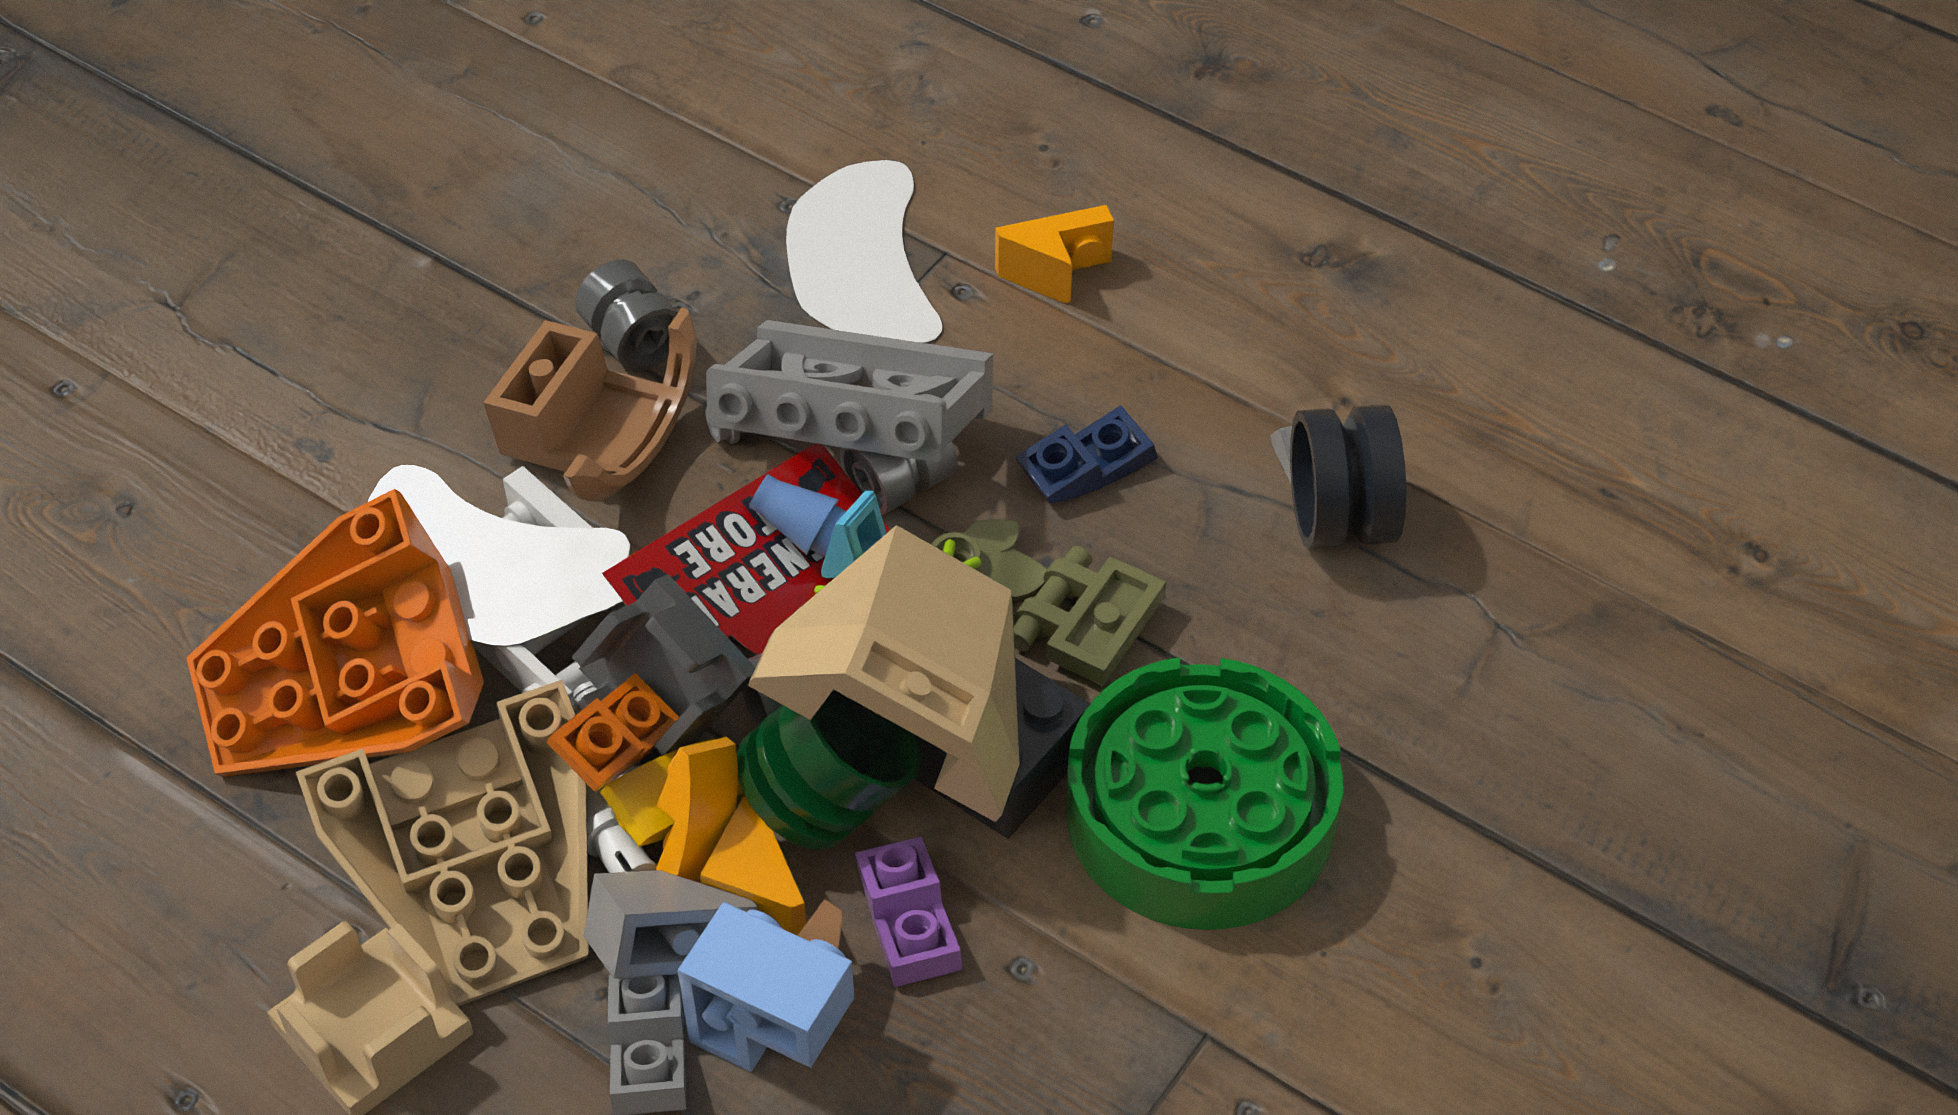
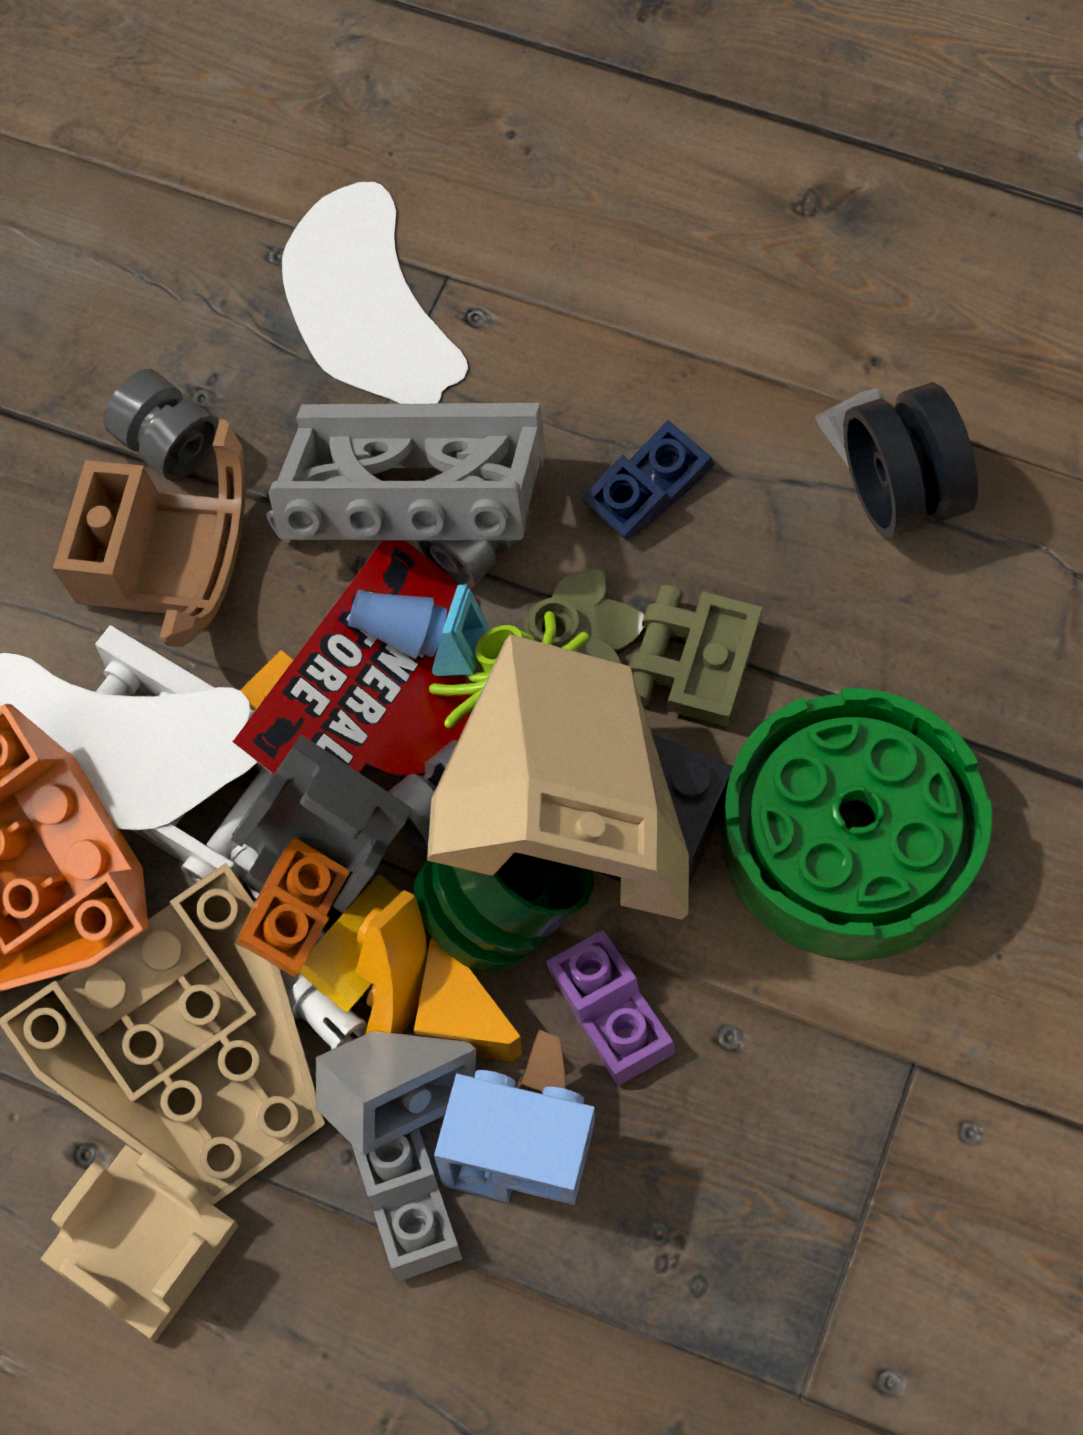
camera: 10 degrees left, 15 degrees up
light orange slope [995,205,1114,303] -> none

